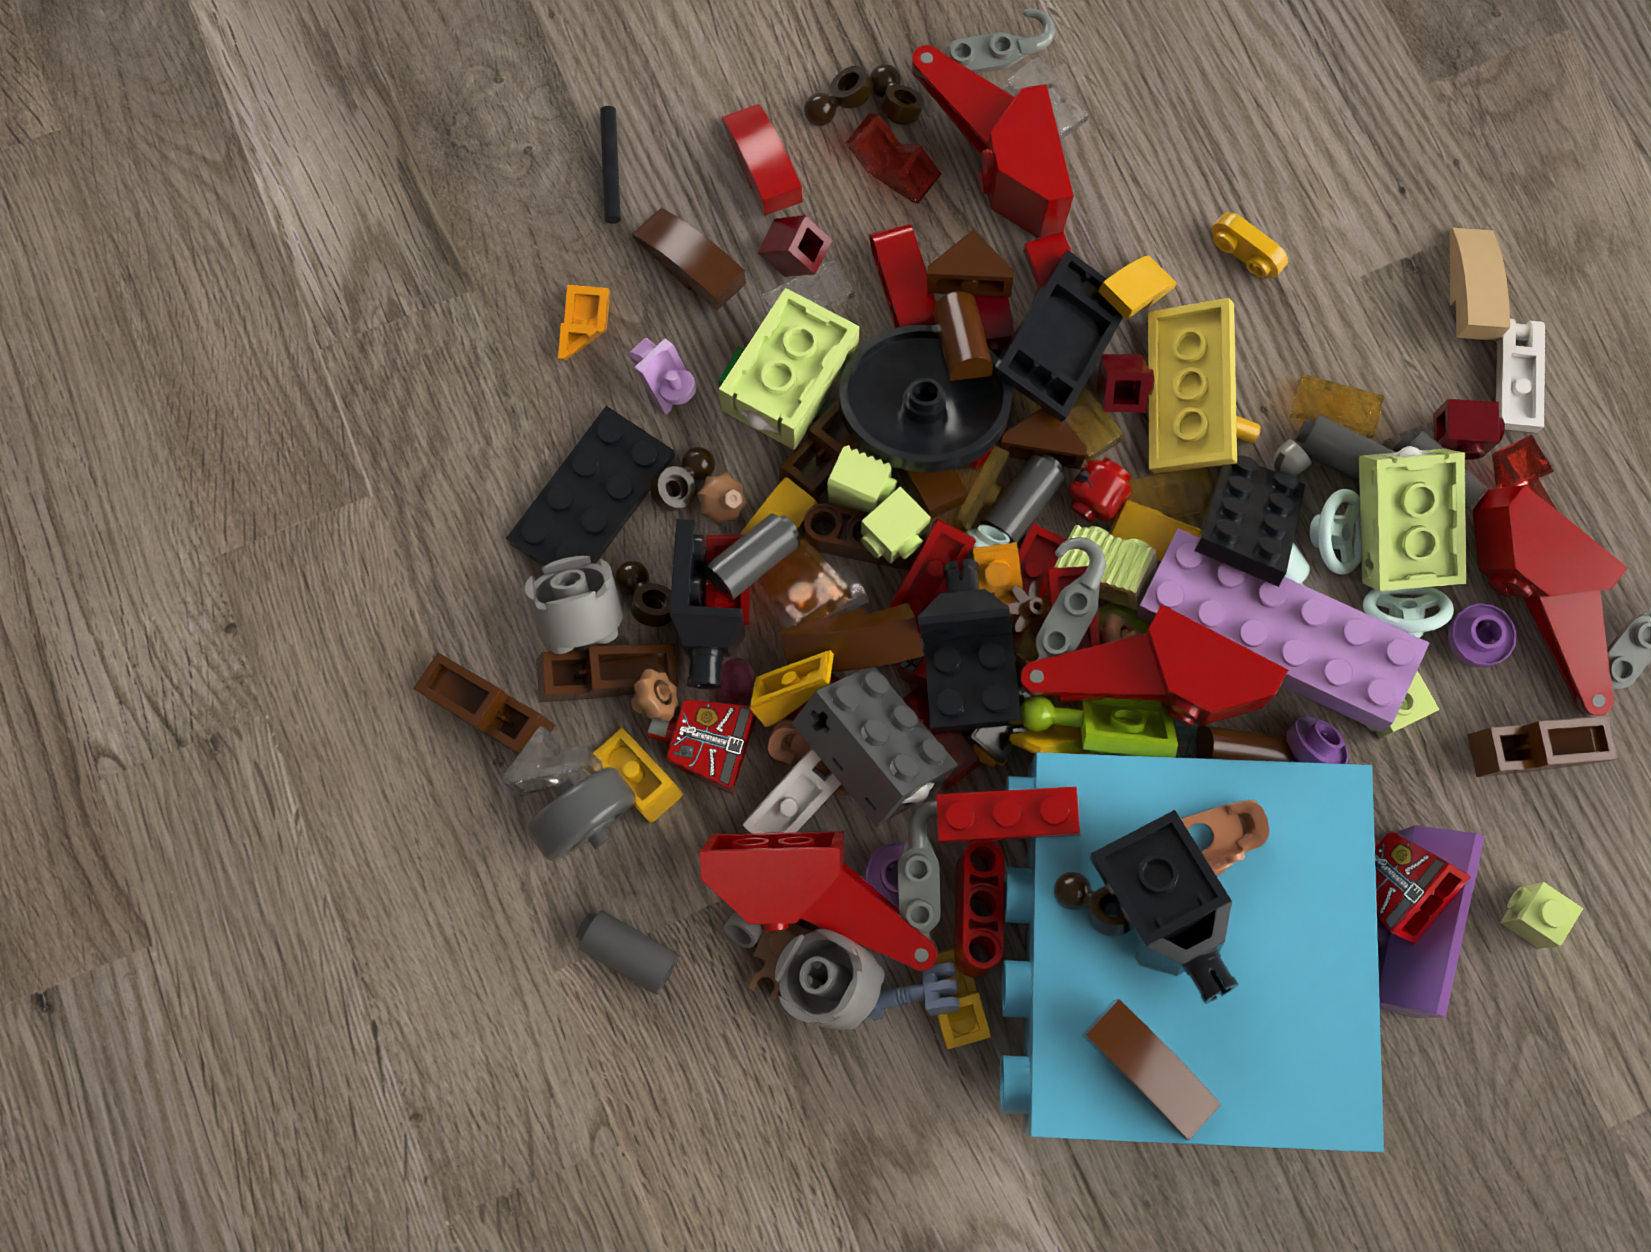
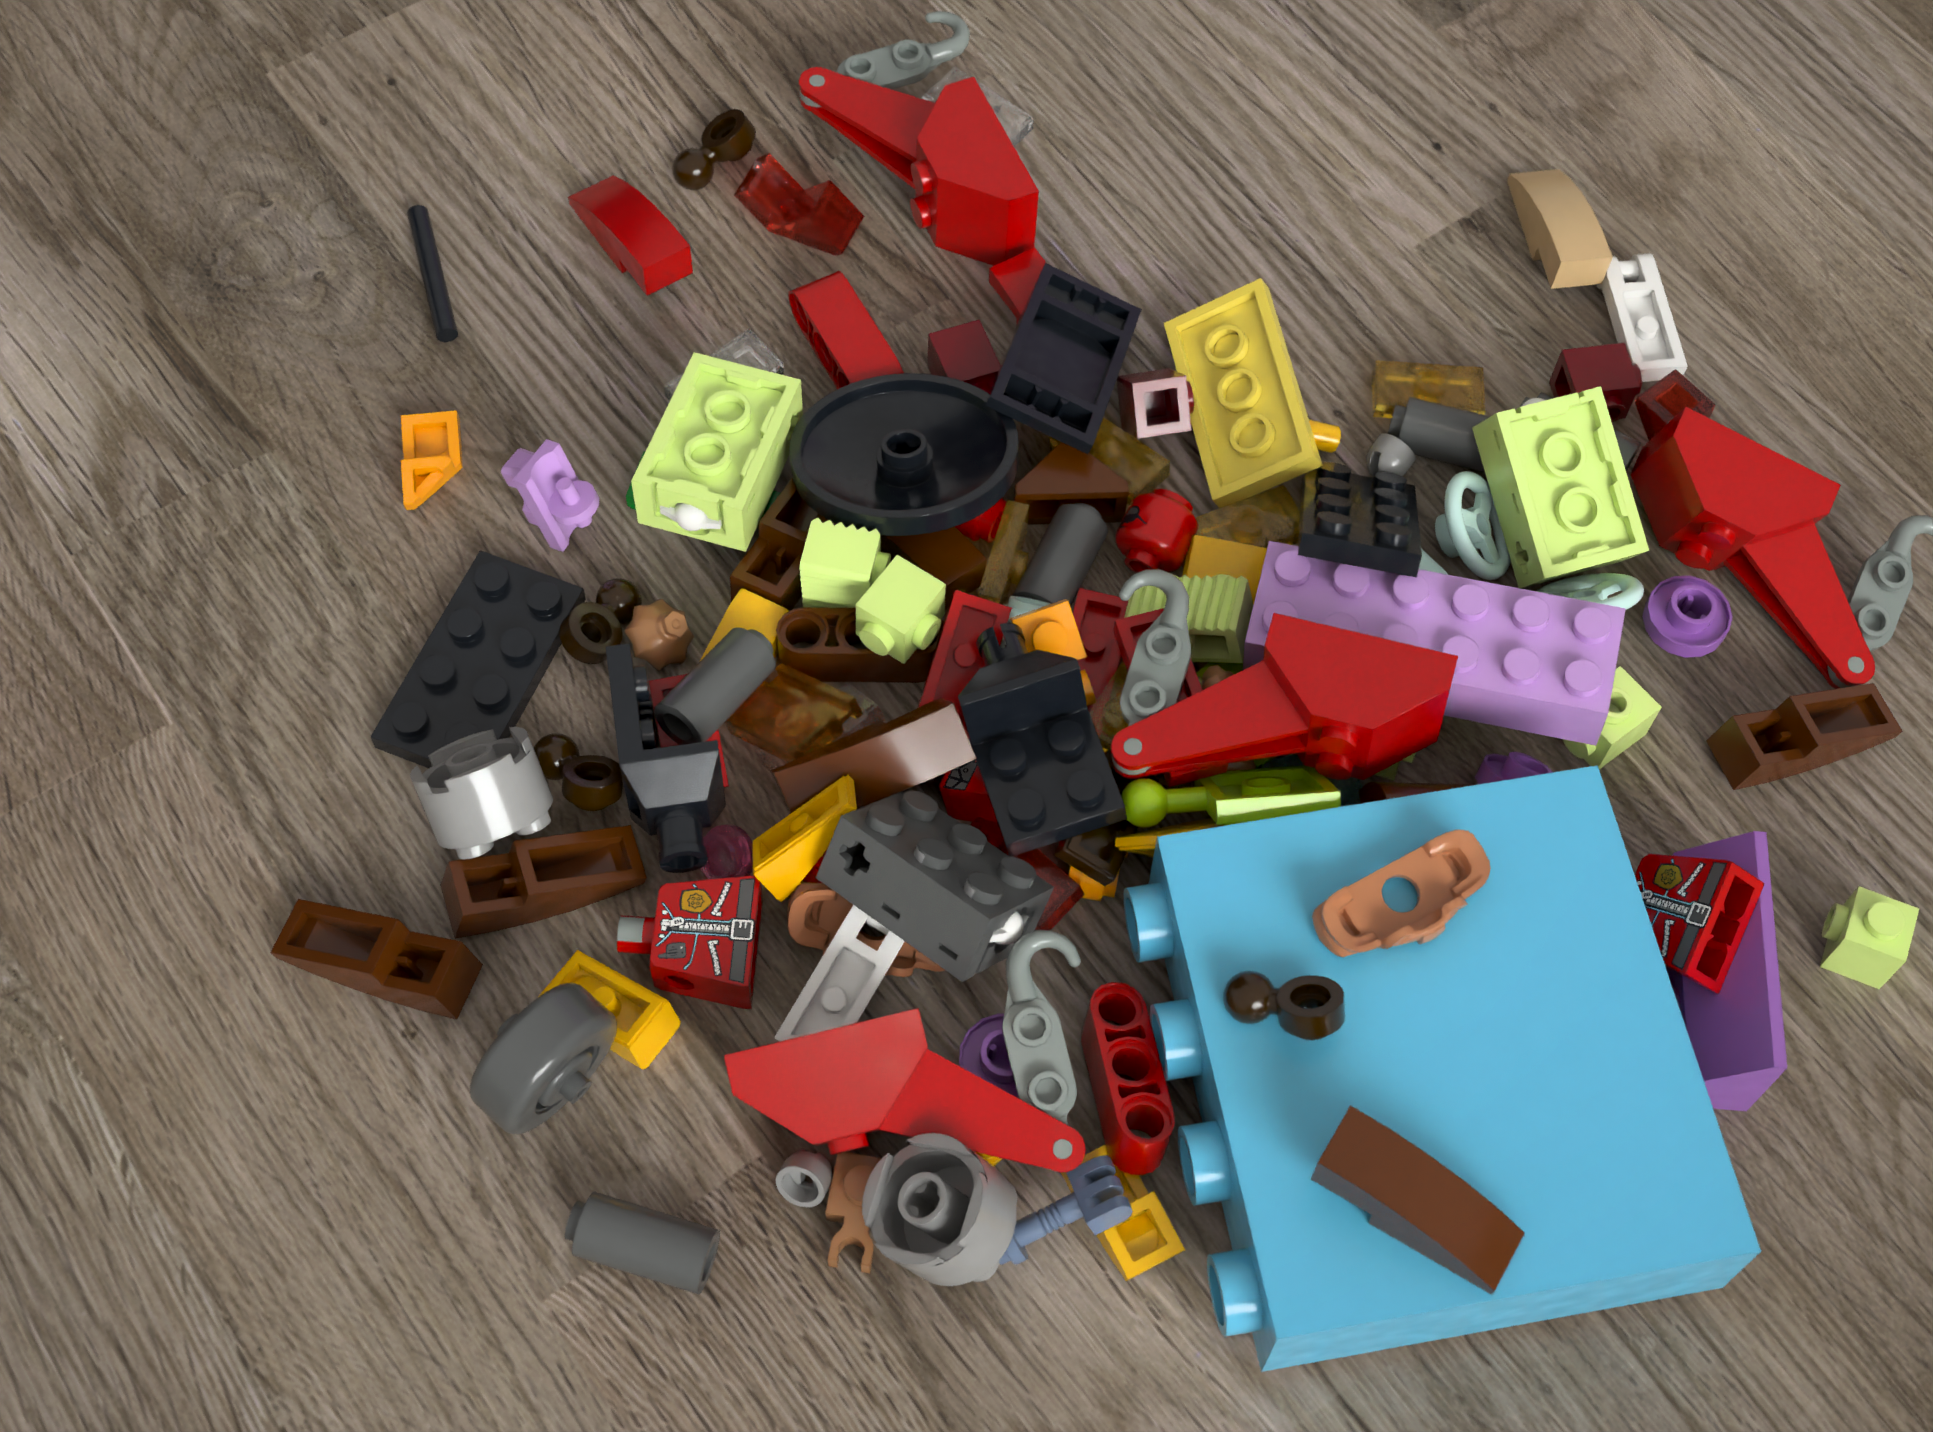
camera: 15 degrees left, 15 degrees down
clear slope [503,726,602,796] -> none
medium nougat piece [630,669,680,722] -> none
reddish brown slope [632,208,746,311] -> none
dark red brick [758,215,833,277] -> none
dark brown plate [870,64,924,125] -> none
reddish brown slope [927,230,1014,297] -> none
reddish brown brick [934,291,993,381] -> none
red plate [936,786,1081,843] -> none
reddish brown plant [1007,581,1050,637] -> none
black plate [1090,810,1239,1004] -> none
yellow slope [1098,255,1177,320] -> none
yellow plate [1211,212,1288,279] -> none

